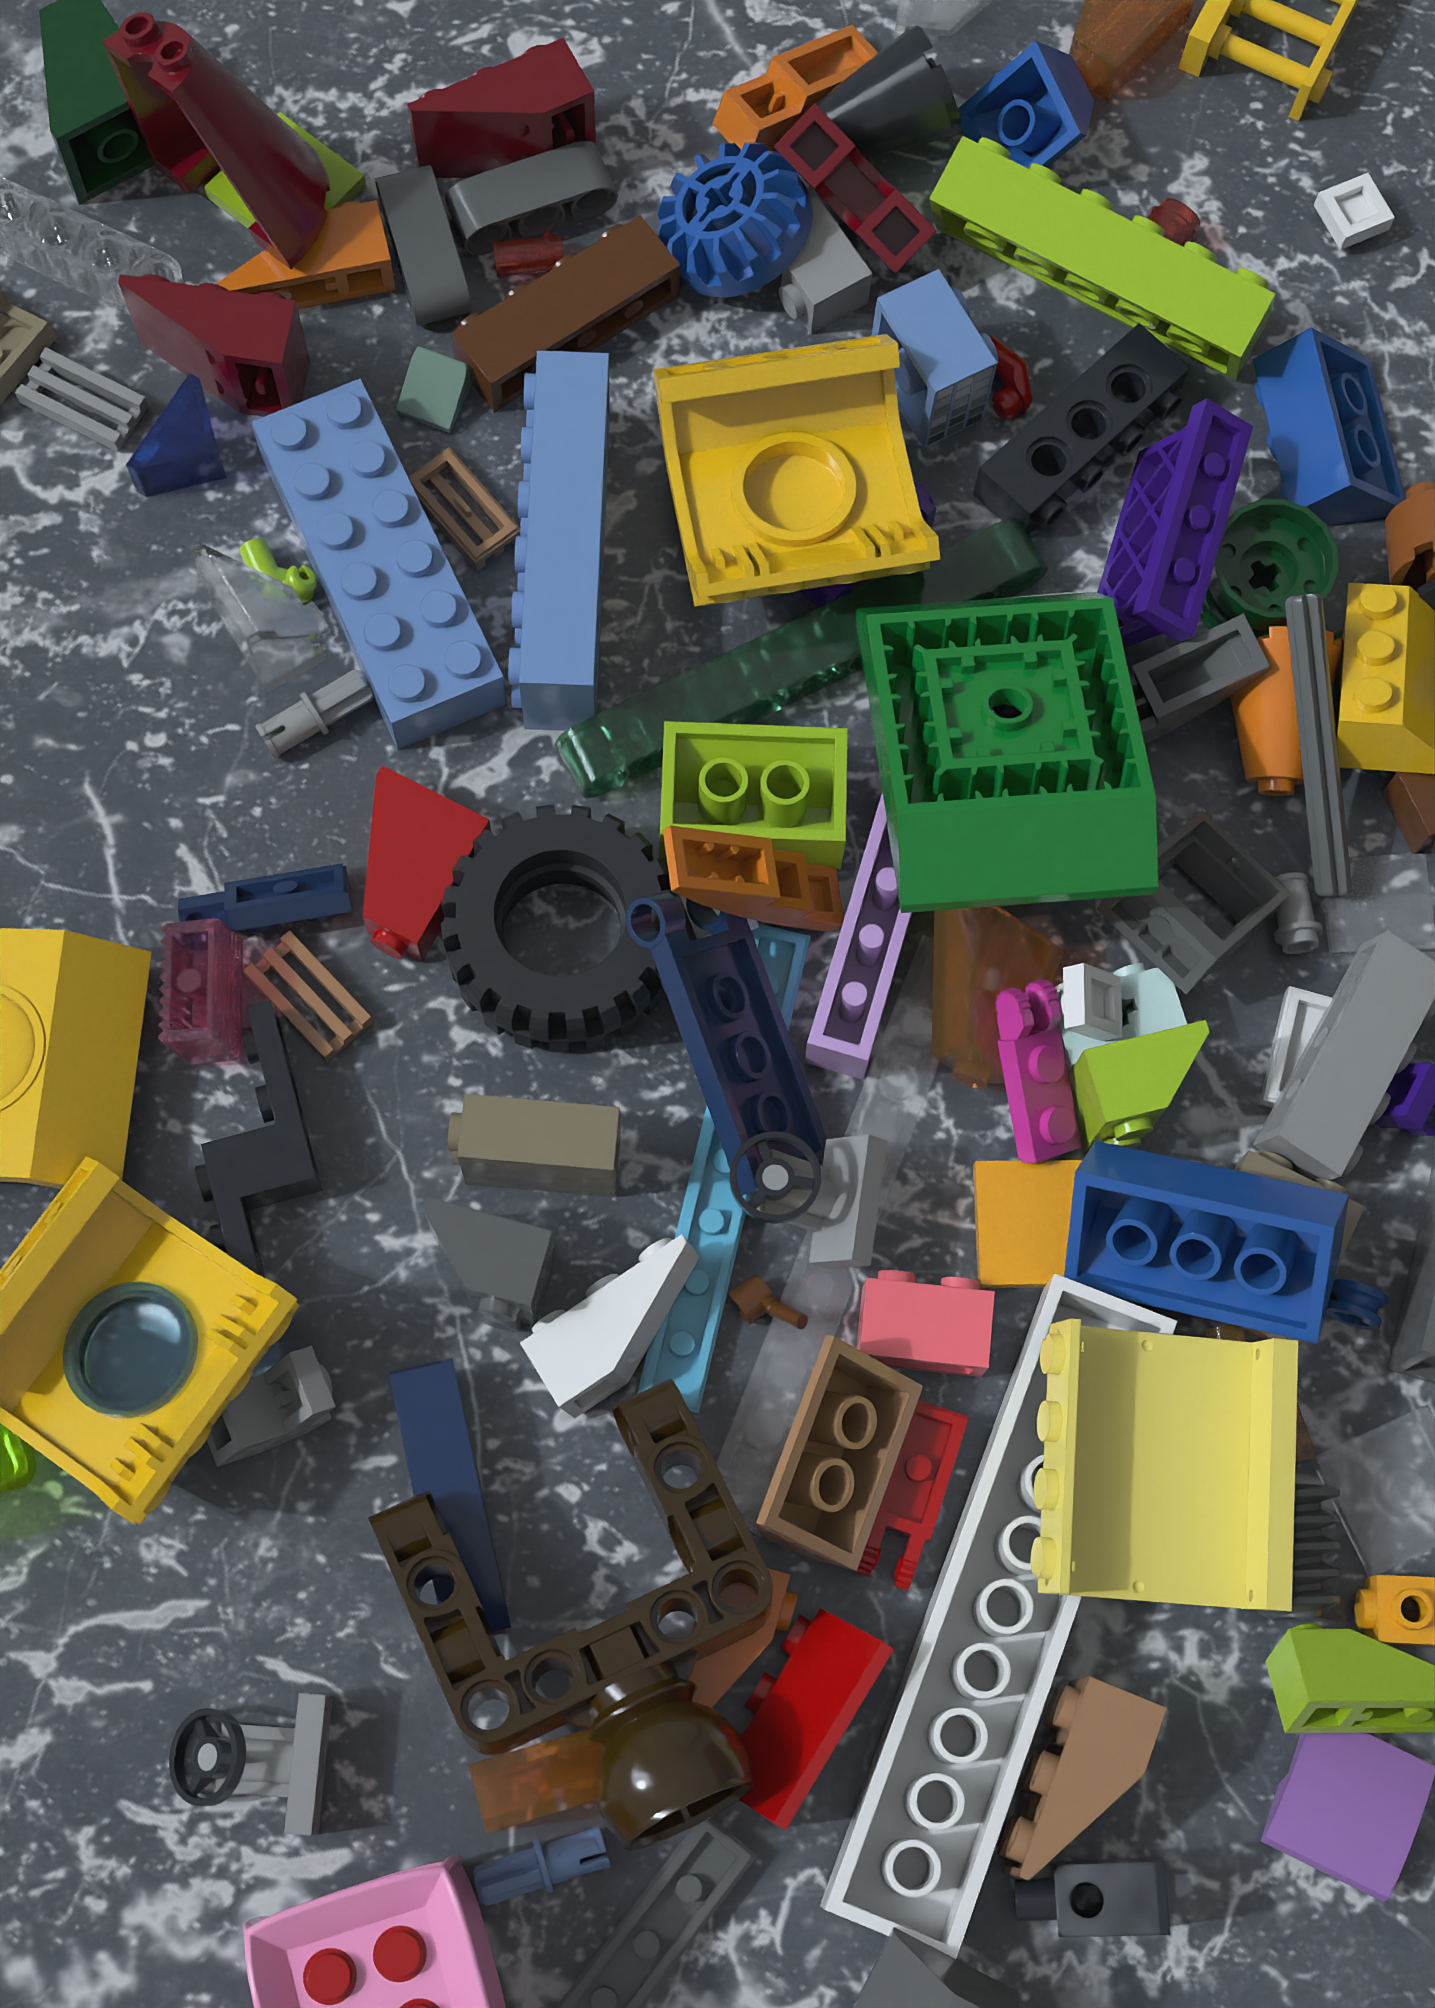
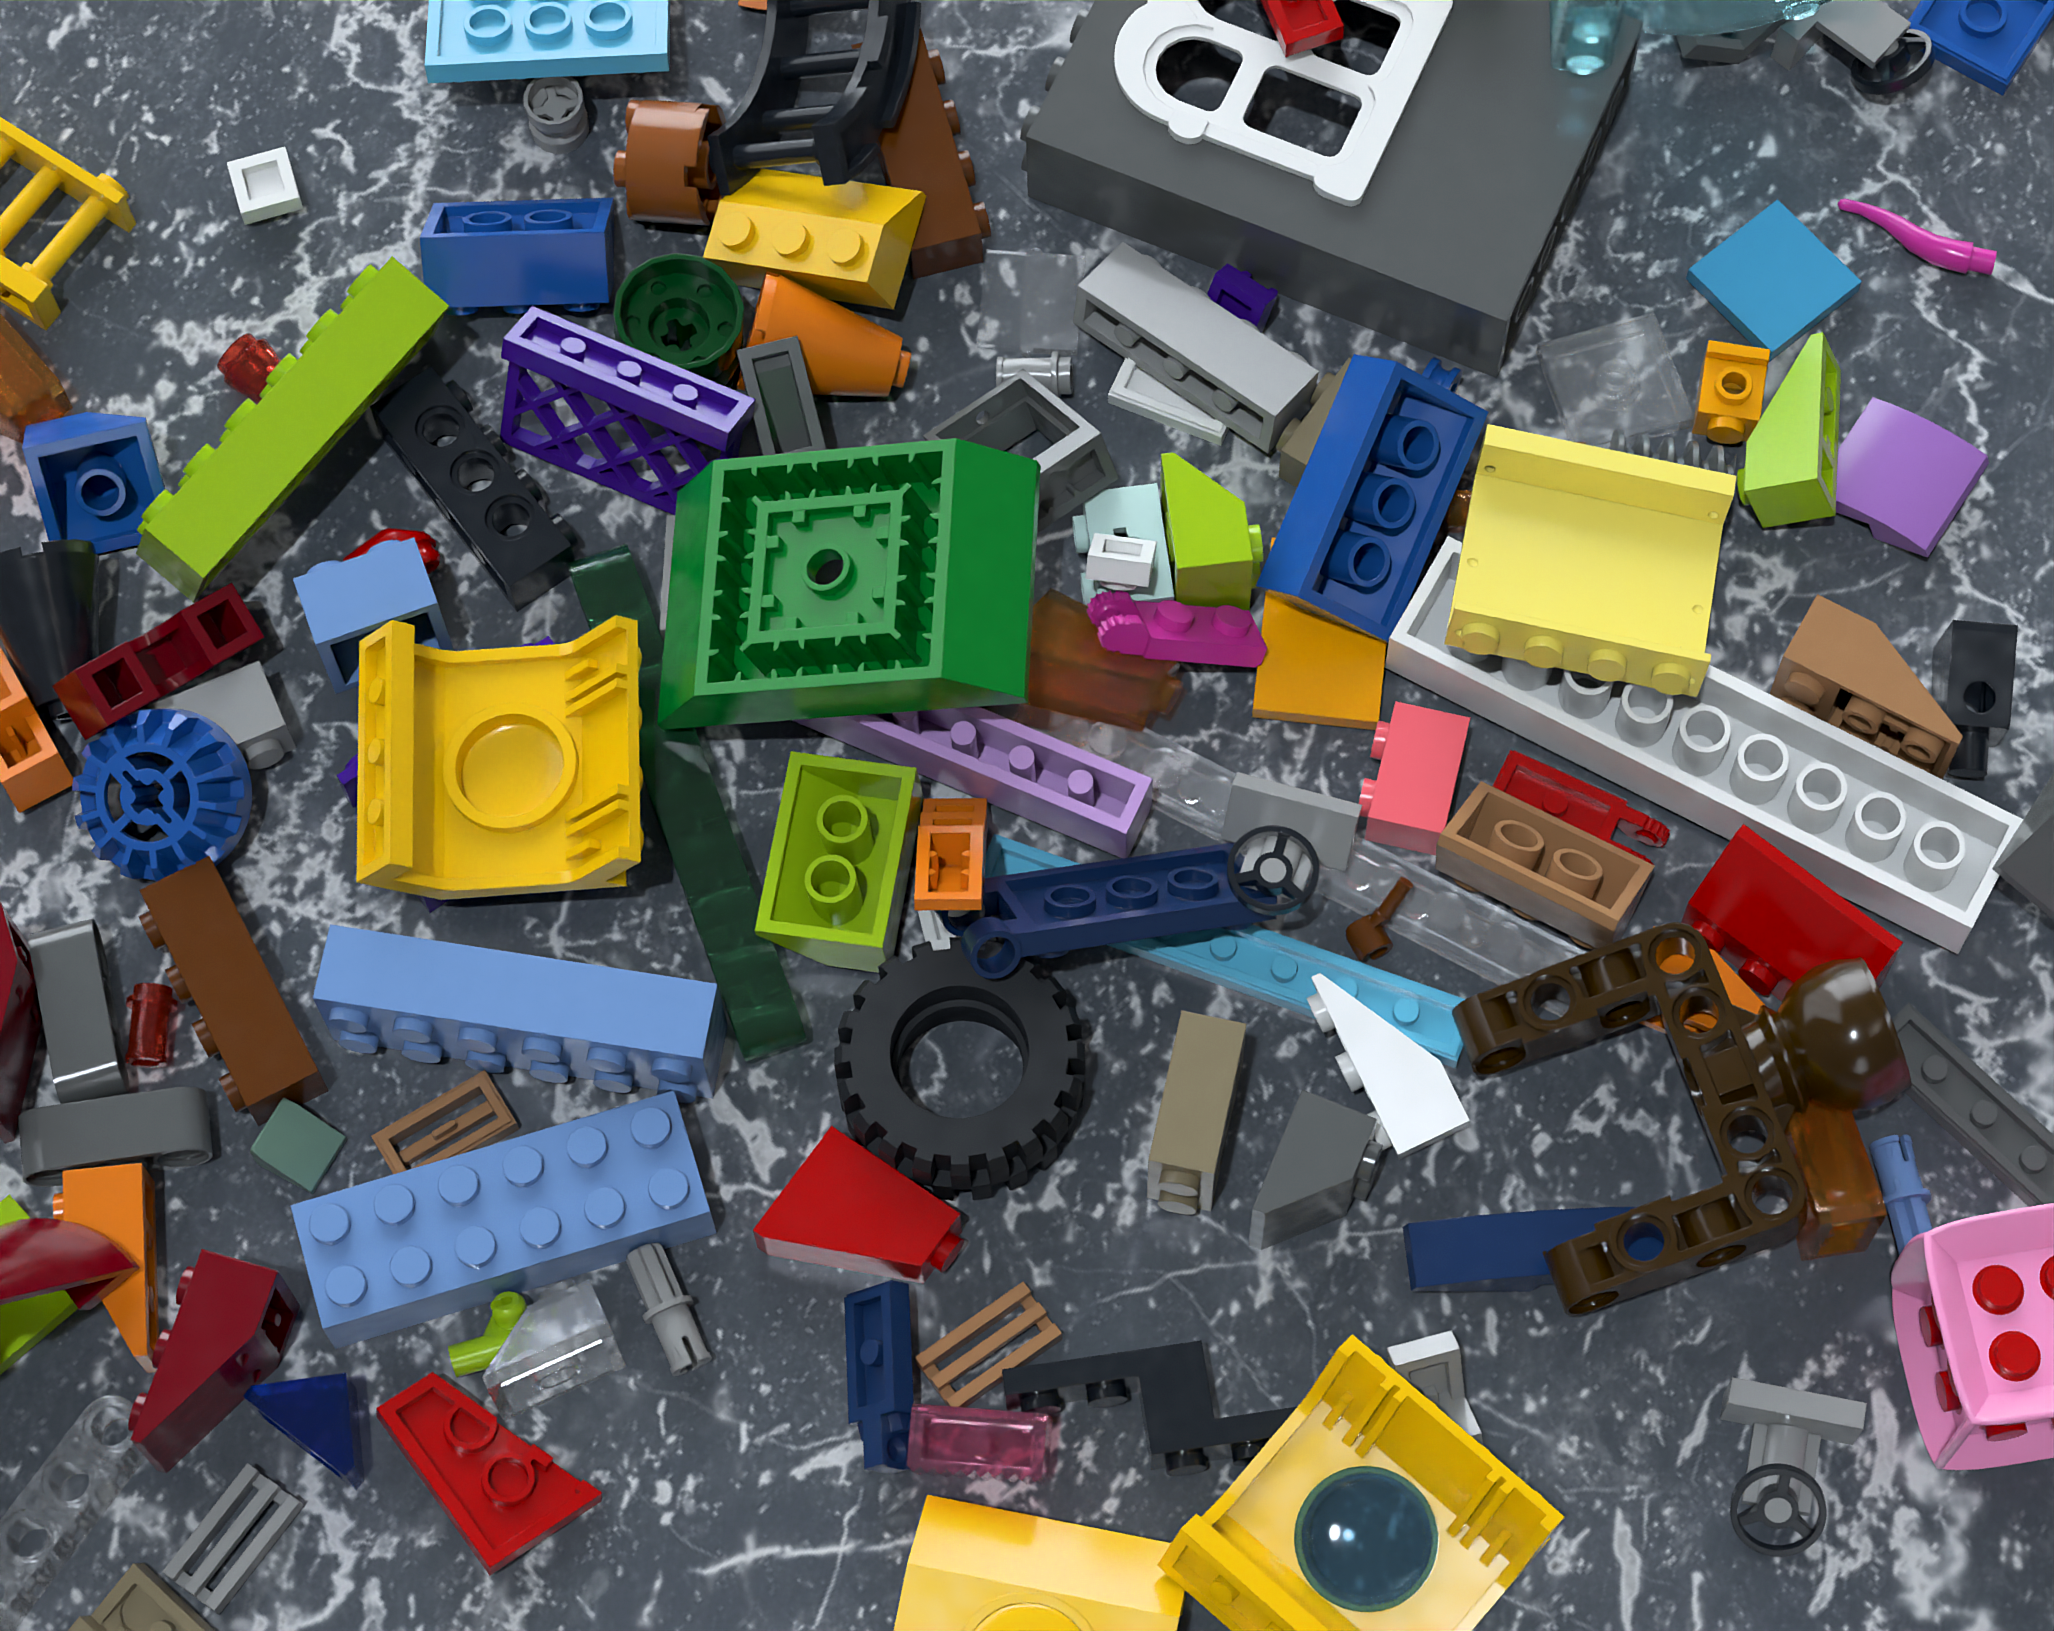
camera: 75 degrees left, 5 degrees down
dark grey axle [1285,593,1352,897] -> none
none -> red wing [376,1372,602,1576]

